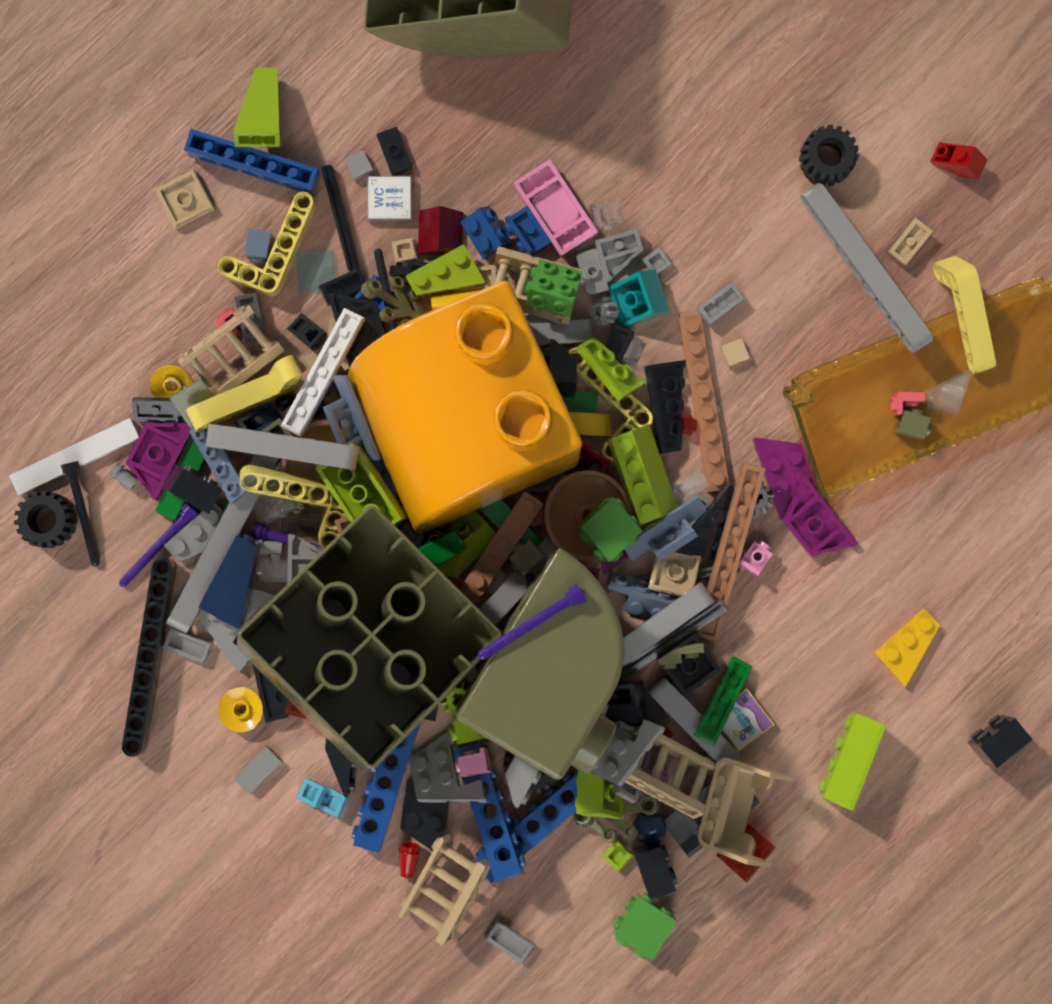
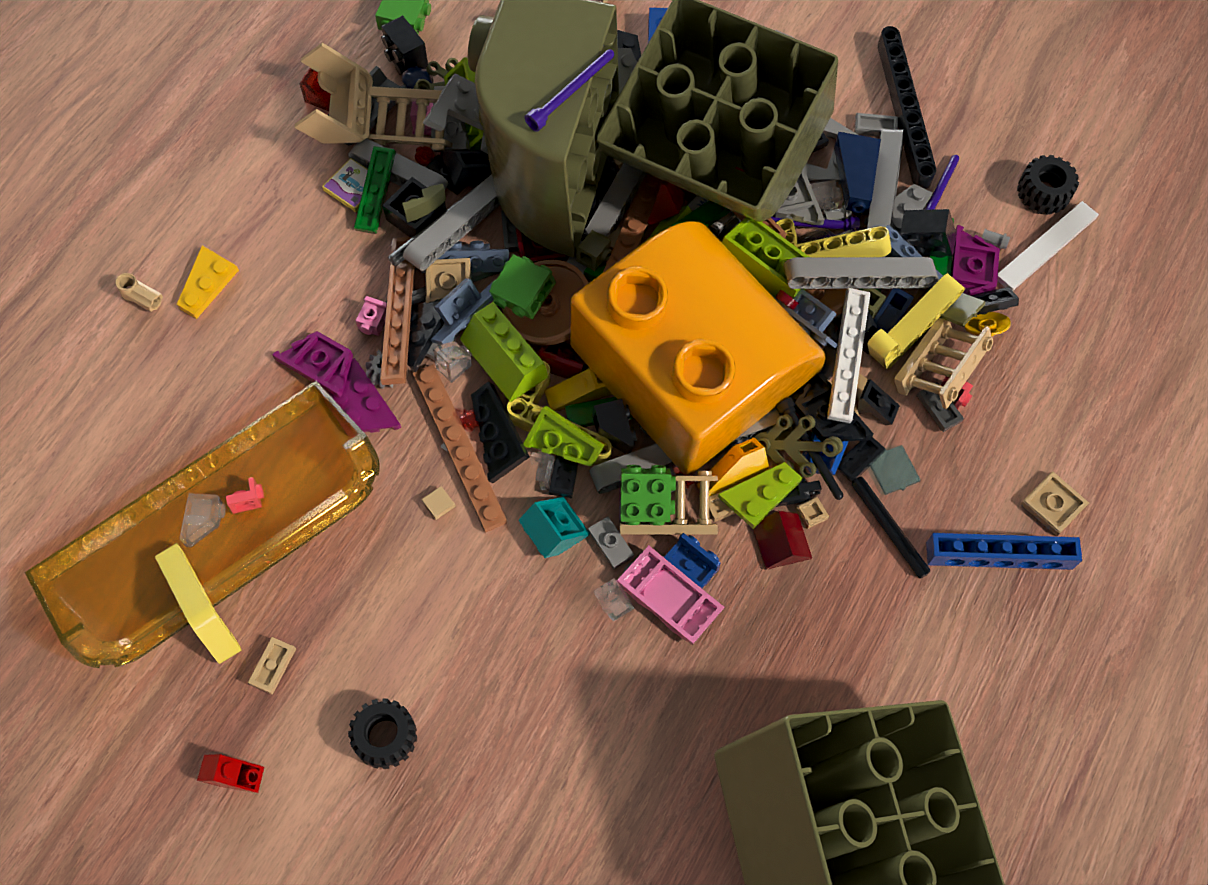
camera: 160 degrees right, 20 degrees down
black piece [61,461,100,567] -> none
light yellow beam [218,191,316,297] -> none
lime slope [234,67,280,147] -> none
sand blue brick [244,228,274,264] -> none
light grey tile [344,150,373,181] -> none
white tile [367,176,412,221] -> none
black plate [376,127,412,176] -> none
red cone [398,842,421,878] -> none
blue bracket [460,206,511,259] -> none
light grey gear [591,297,619,325] -> none
light grey wing [594,228,643,282] -> none
lime tile [601,839,633,872] -> none
light grey tile [642,247,673,276] -> none
light grey plate [696,282,745,327] -> none
light grey beam [800,183,933,353] -> none
lime slope [818,712,887,811] -> none
olive brick [894,409,932,441] -> none
black brick [968,715,1033,768] -> none
none -> tan piece [115,273,163,312]
none -> dark red tile [776,289,799,310]

